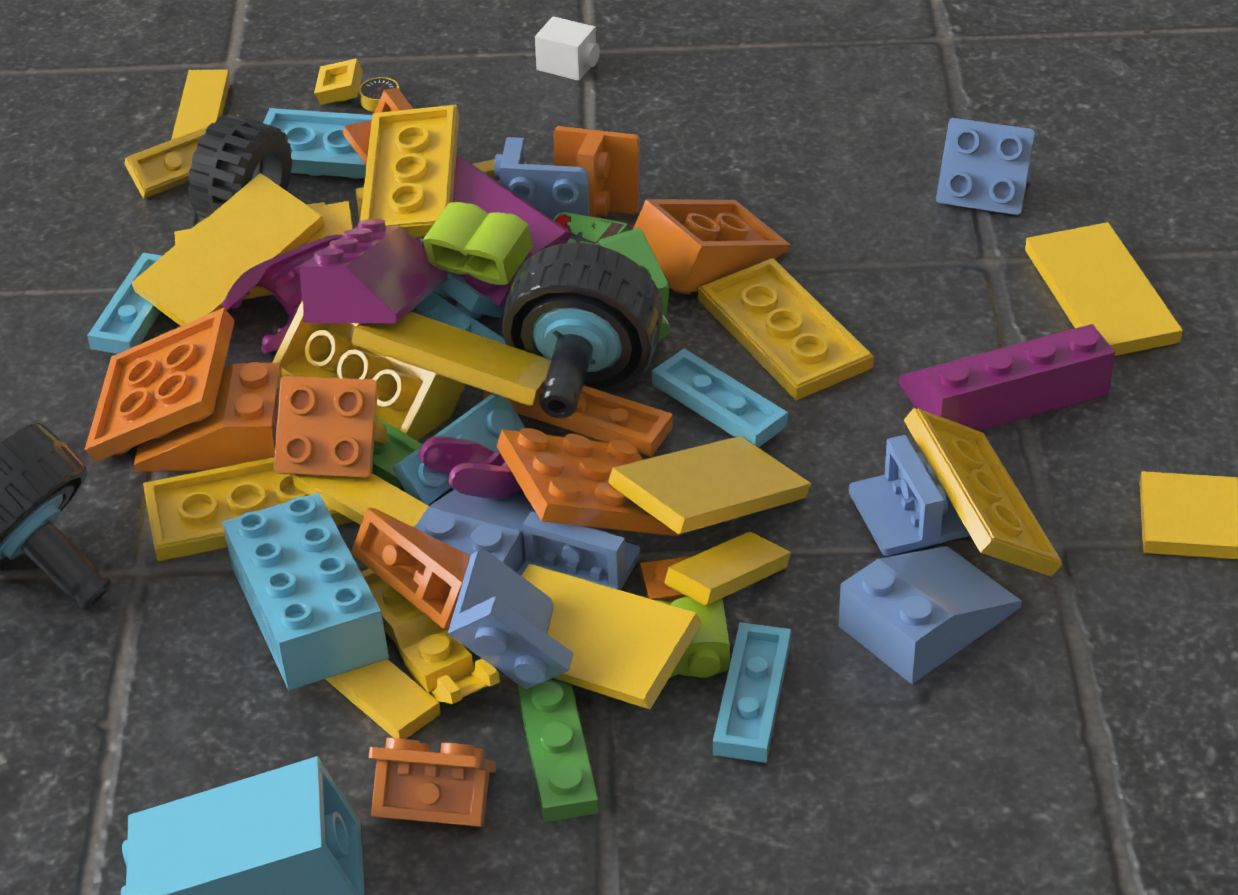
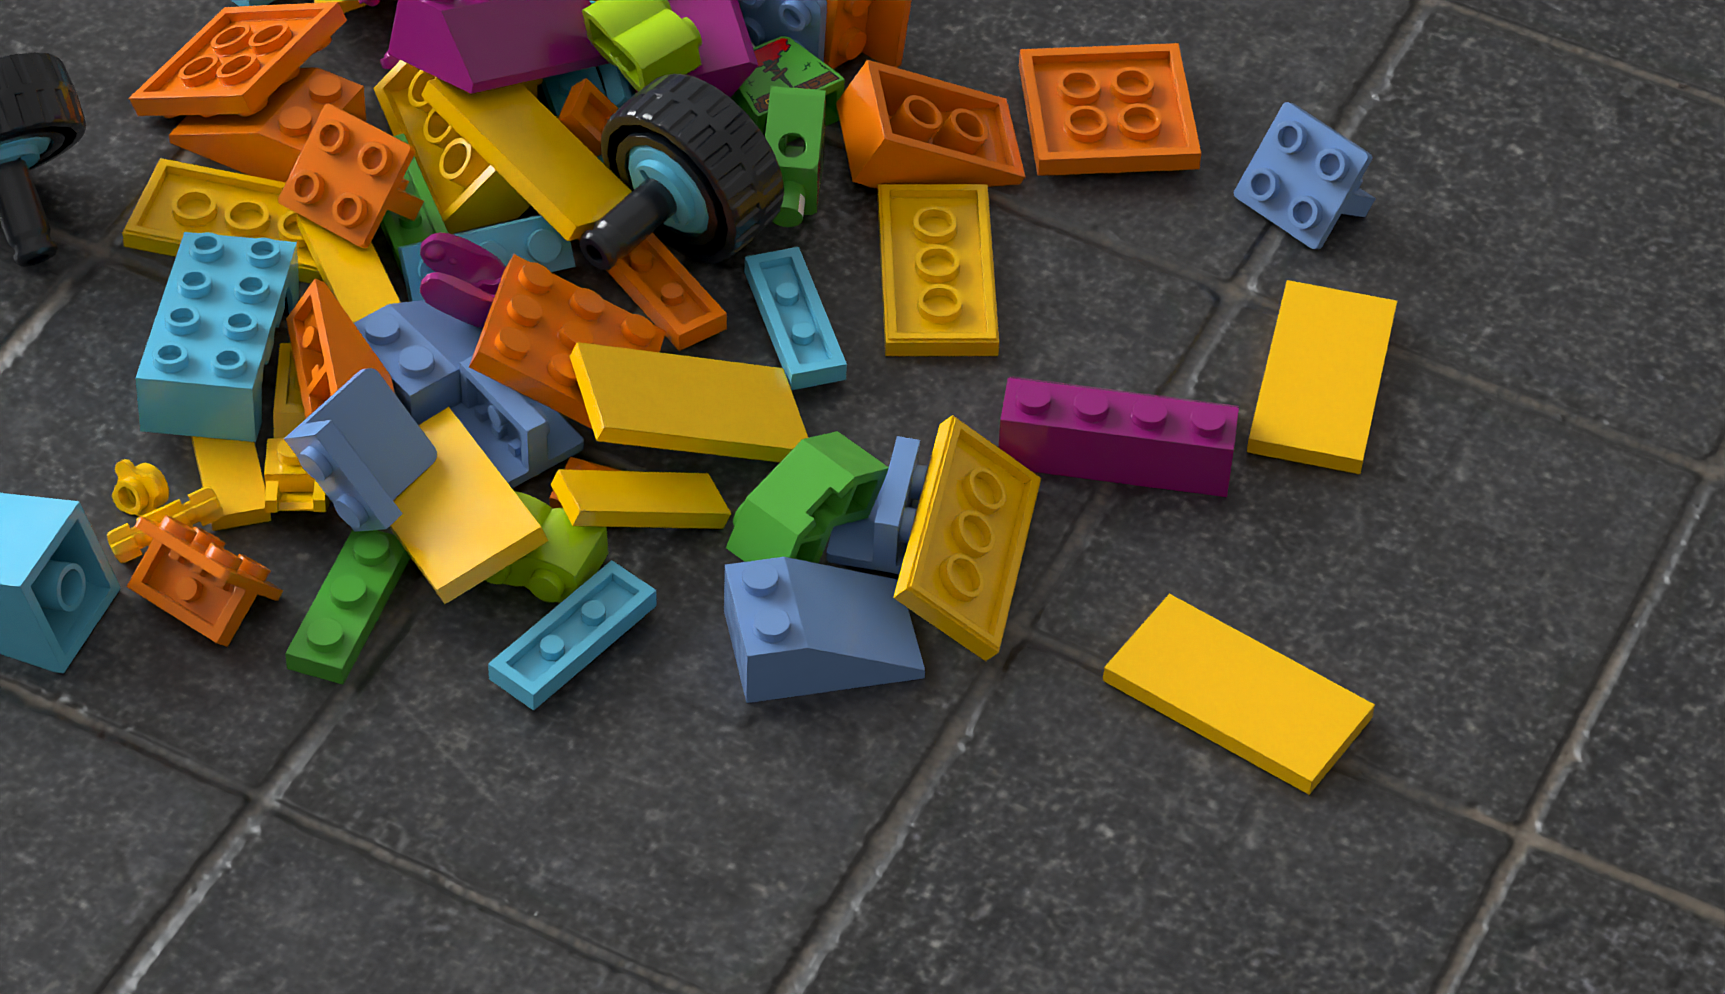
camera: 25 degrees right, 5 degrees up
none -> yellow axle [107,487,224,563]
none -> yellow plate [112,459,169,517]
none -> orange plate [558,78,619,157]
none -> bright green brick [726,431,889,563]
none -> orange plate [1019,43,1201,176]

